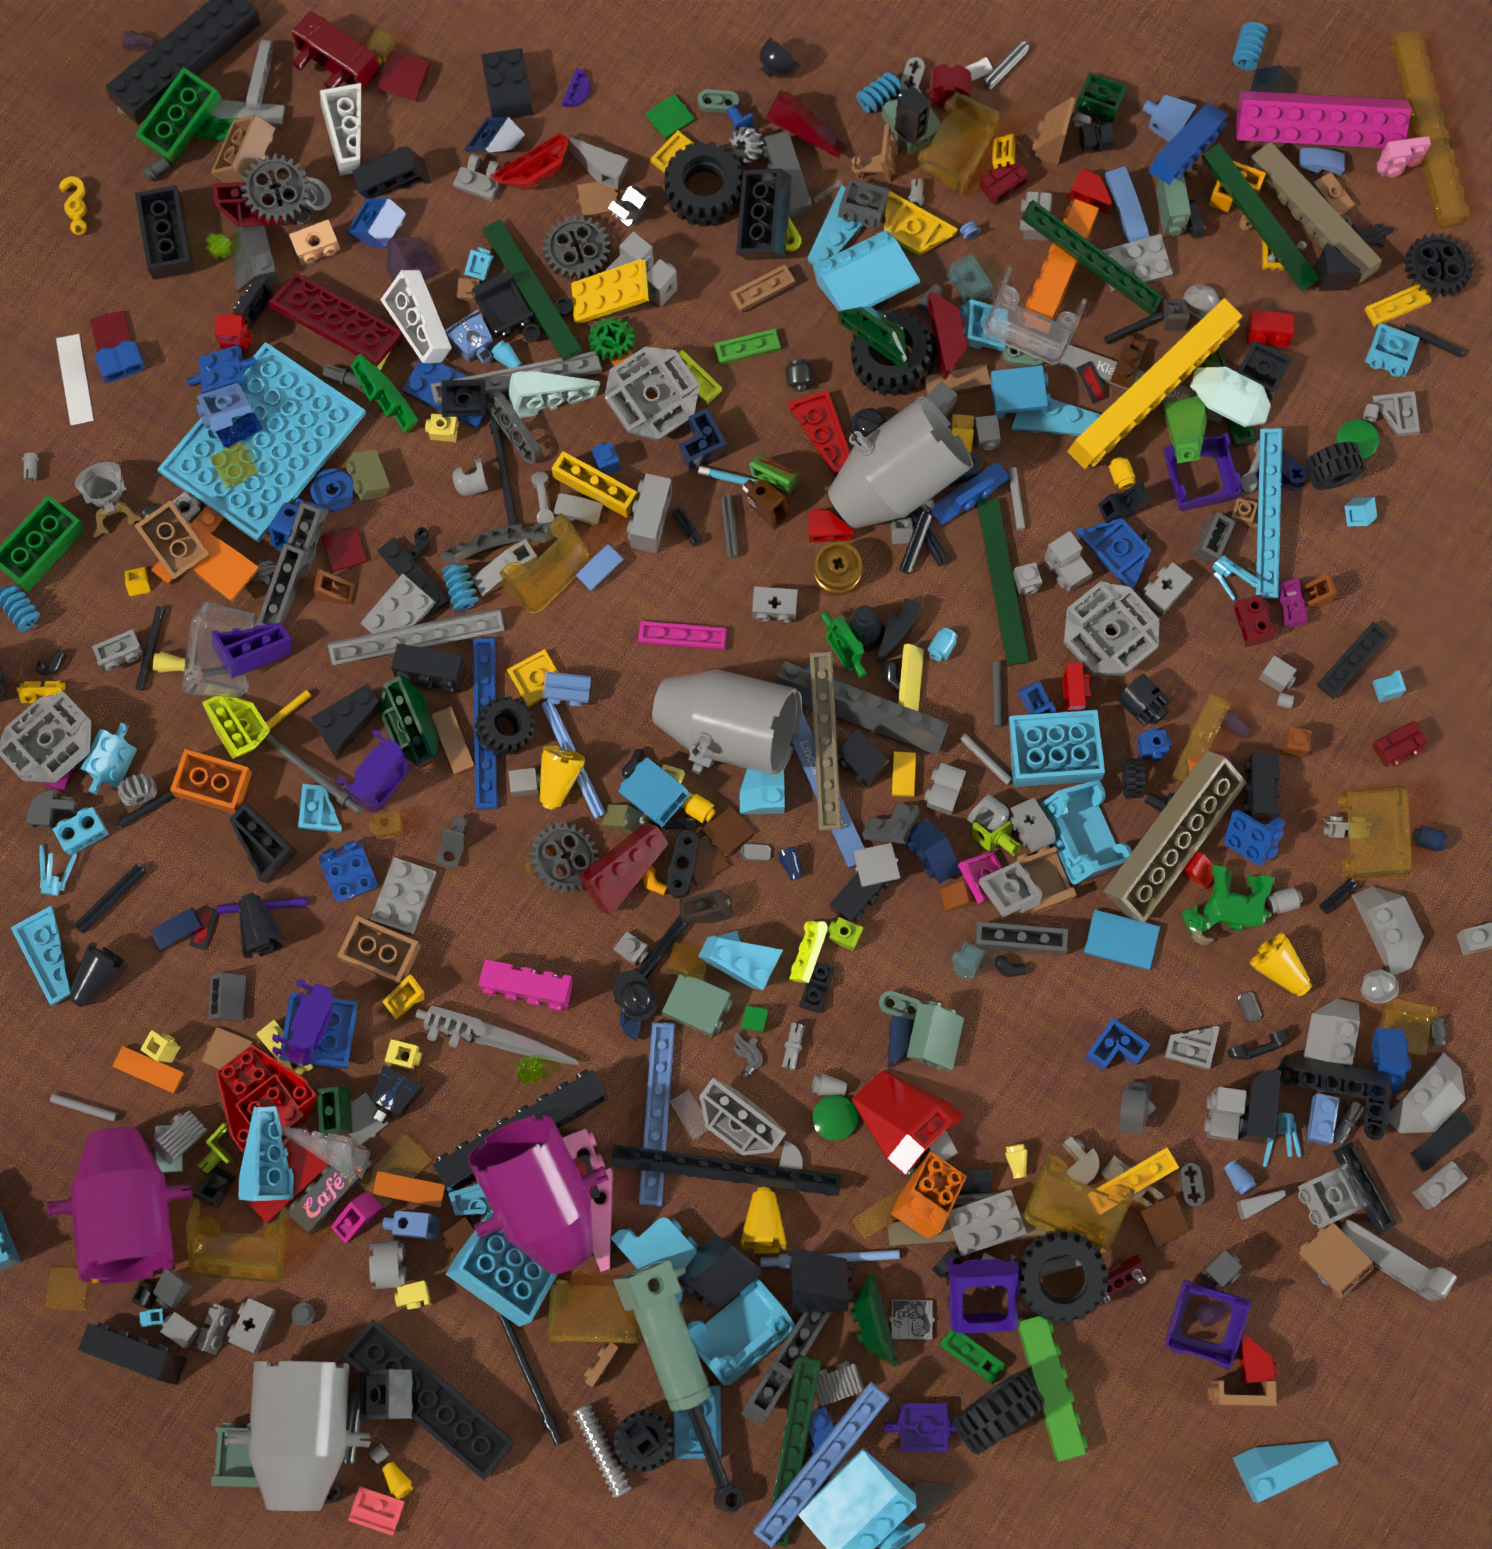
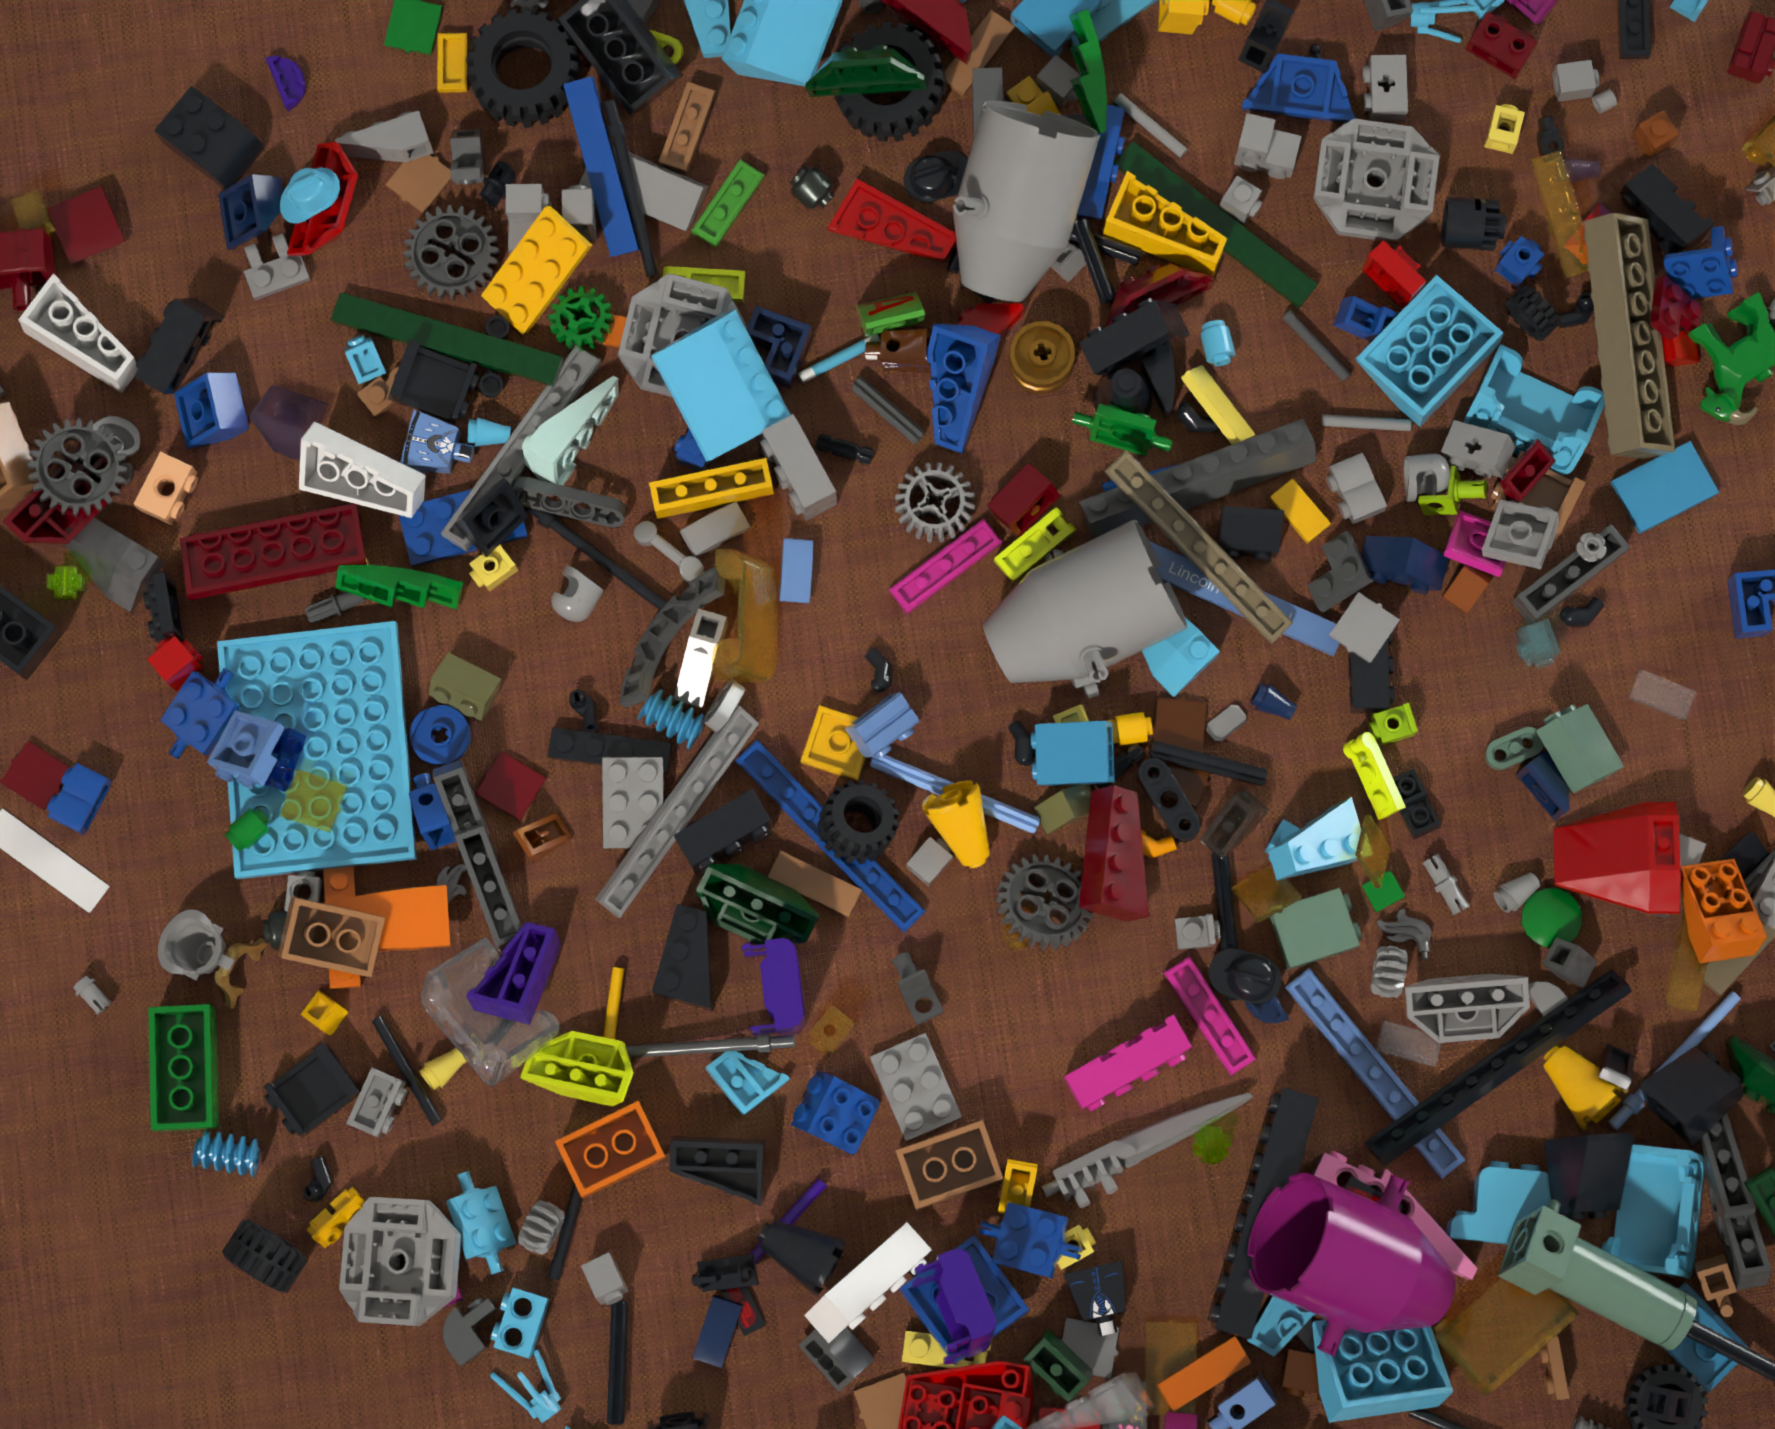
camera: 40 degrees left, 5 degrees up
light grey brick [752,587,798,623] -> none
none -> green brick [224,808,271,852]
none -> black panel [263,1042,361,1137]
none -> medium azure piece [280,167,340,224]
none -> black piece [480,160,516,207]
none -> blue tile [563,76,640,257]
none -> light grey brick [579,145,709,231]
none -> light grey brick [581,1252,628,1305]
none -> black bar [604,100,658,277]
none -> medium azure slope [651,310,791,462]
none -> black hinge [692,1254,759,1292]
none -> light grey beam [703,679,745,732]
none -> white wedge [804,1222,932,1343]
none -> black arm [864,647,893,693]
none -> light grey gear [895,462,975,543]
none -> blue wedge [927,324,1001,453]
none -> blue plate [979,1202,1082,1279]
none -> dark red brick [987,463,1061,538]
none -> neon yellow plate [994,507,1077,583]
none -> green slope [1069,9,1107,134]
none -> black wedge [1079,298,1190,376]
none -> yellow wedge [1103,171,1227,278]
none -> dark red wedge [1105,263,1214,328]
none -> black axle [1150,741,1267,786]
none -> dark pink tile [1163,956,1256,1076]
none -> clear yellow piece [1355,815,1390,889]
none -> light grey gear [1370,946,1408,998]
none -> light yellow brick [1484,104,1525,154]
none -> dark red slope [1500,439,1556,503]
none -> black piece [1537,115,1565,163]
none -> flat silver brick [1542,938,1597,988]
none -> light grey plate [1576,532,1607,562]
none -> black tile [1598,1044,1635,1090]
none -> clear tile [1628,669,1696,721]
none -> dark red plate [1650,275,1702,340]
none -> medium nougat brick [1694,1254,1737,1317]

